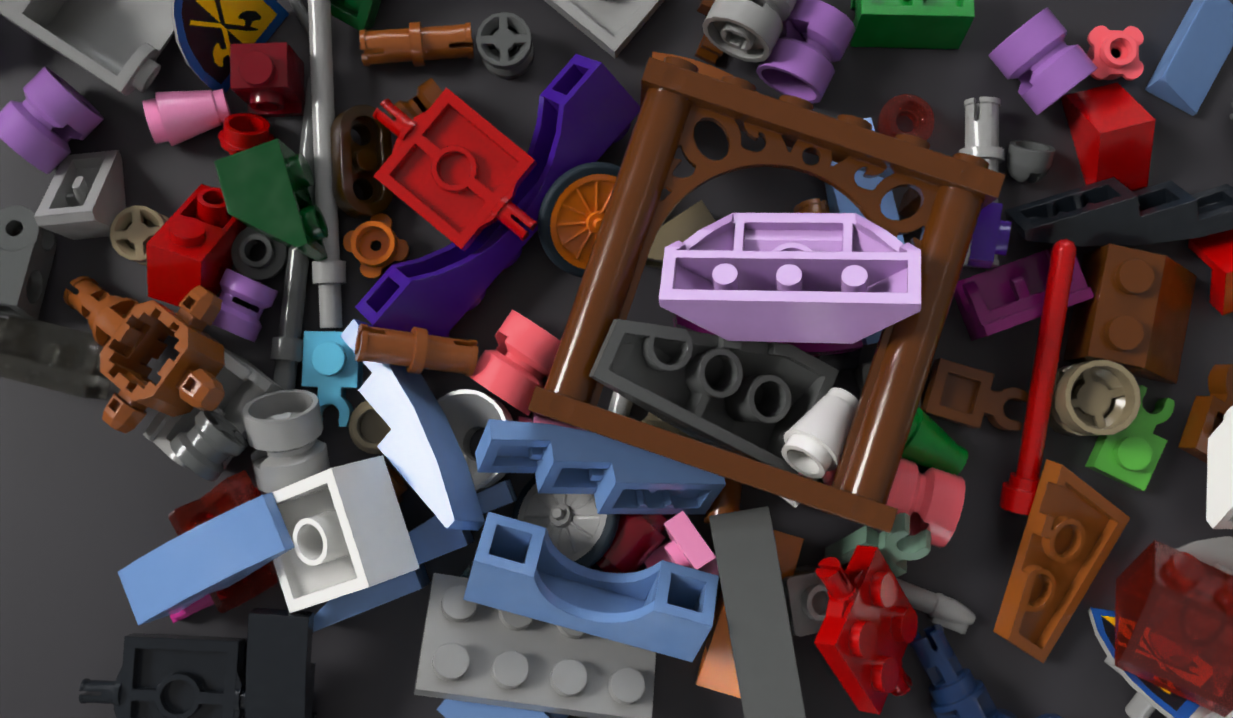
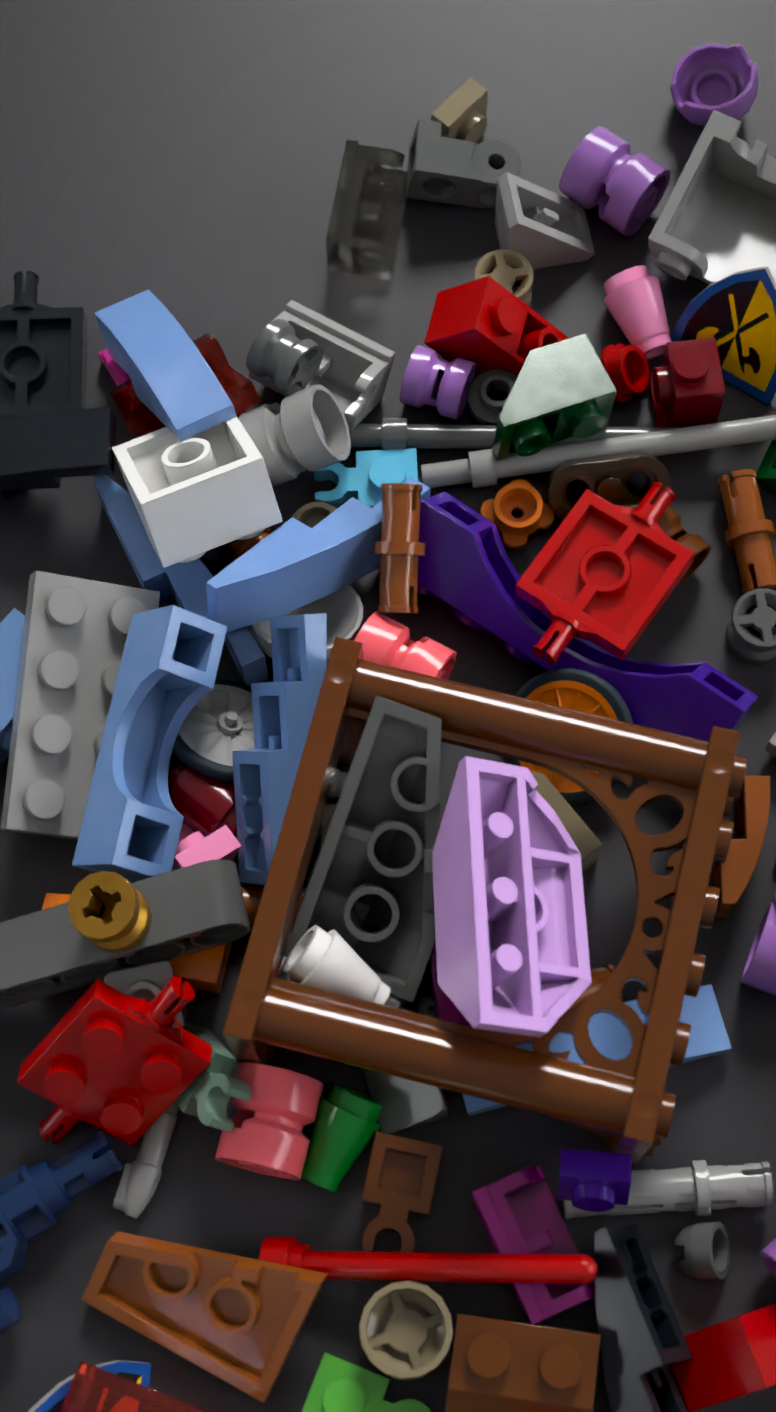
camera: 85 degrees right, 15 degrees down
dark orange piece [63,276,225,434] -> none
clear red plate [878,94,935,141] -> none
none -> pearl gold wheel [68,871,152,953]

